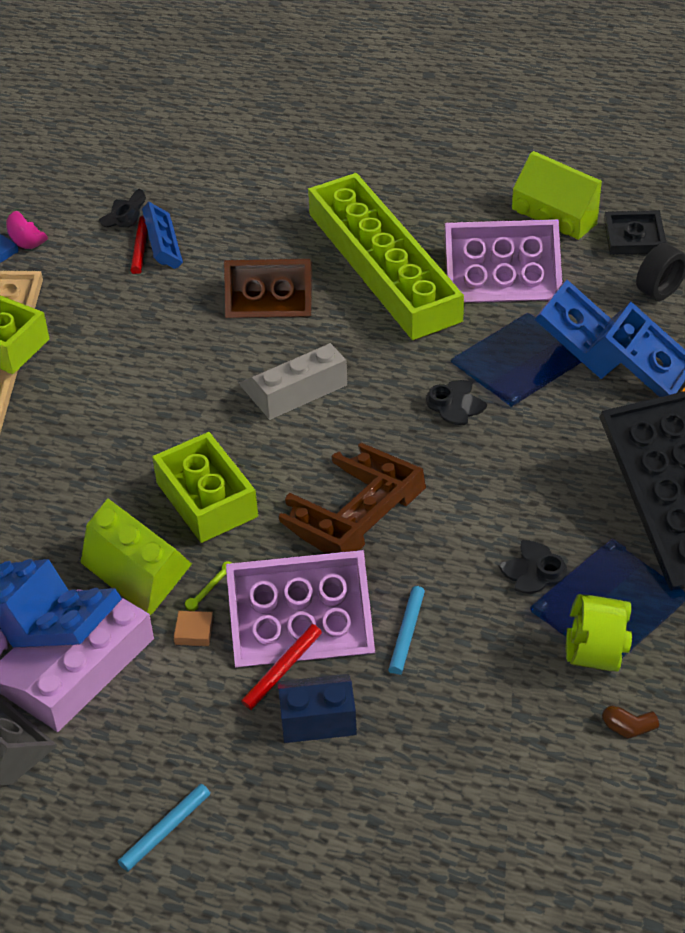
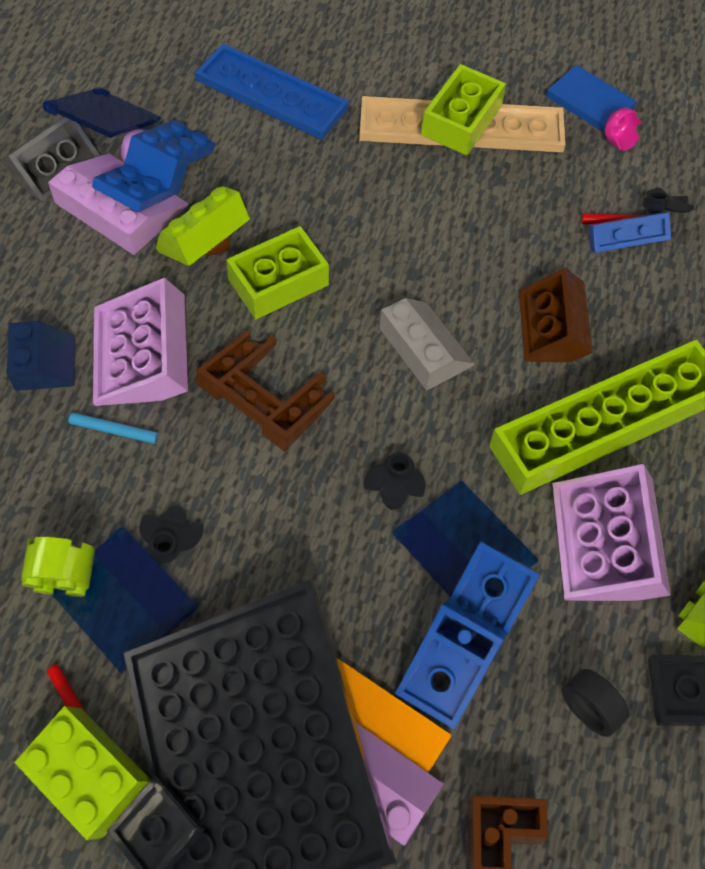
camera: 85 degrees right, 15 degrees up
medium nougat tile [174,611,214,646] -> none
lime hinge [185,561,232,611] -> none
red bar [241,624,322,710] -> none

